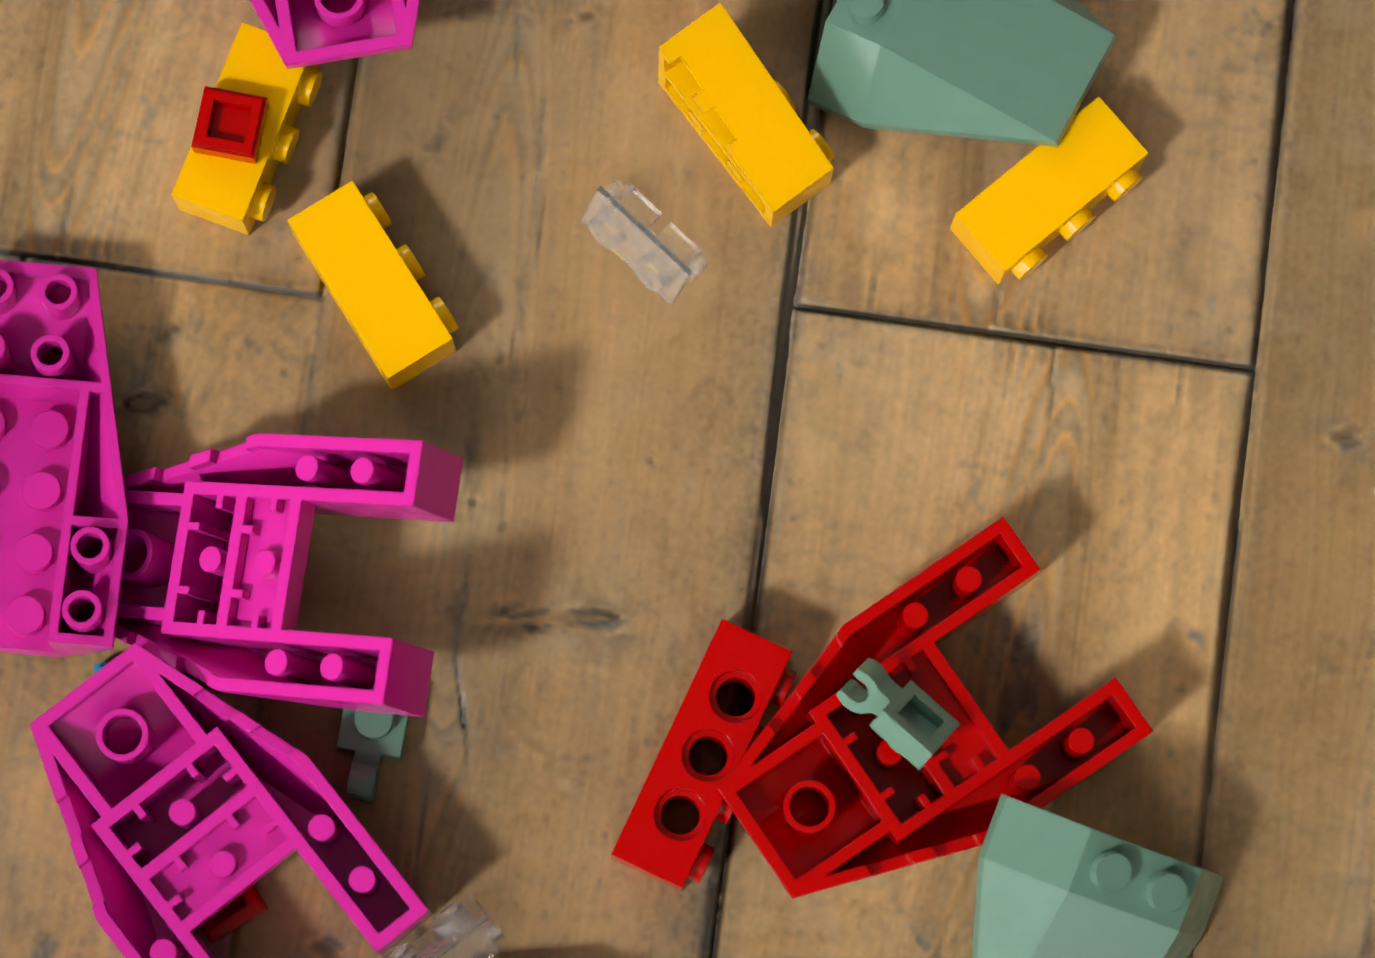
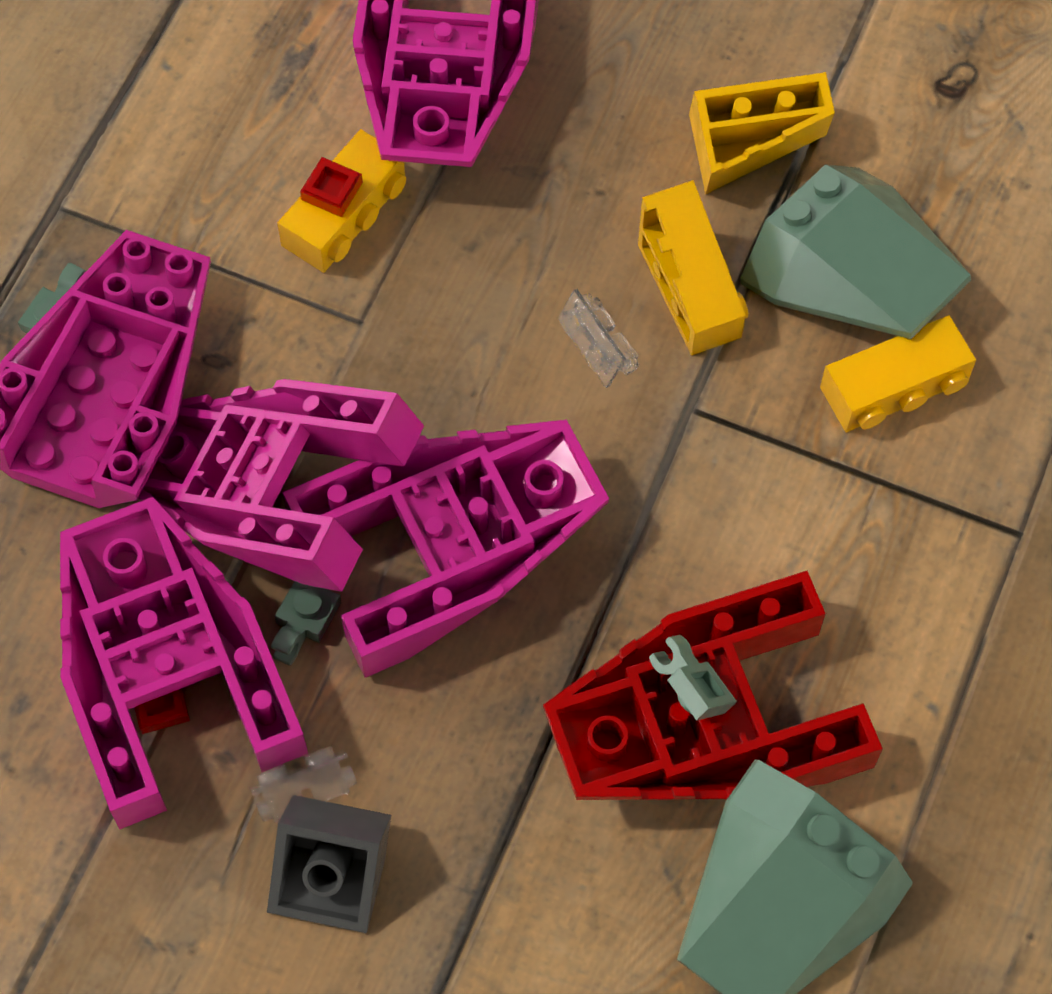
camera: 20 degrees right, 15 degrees down
yellow brick [287,181,459,391] -> none
red brick [611,619,797,891] -> none
none -> dark pink wedge [282,420,609,678]

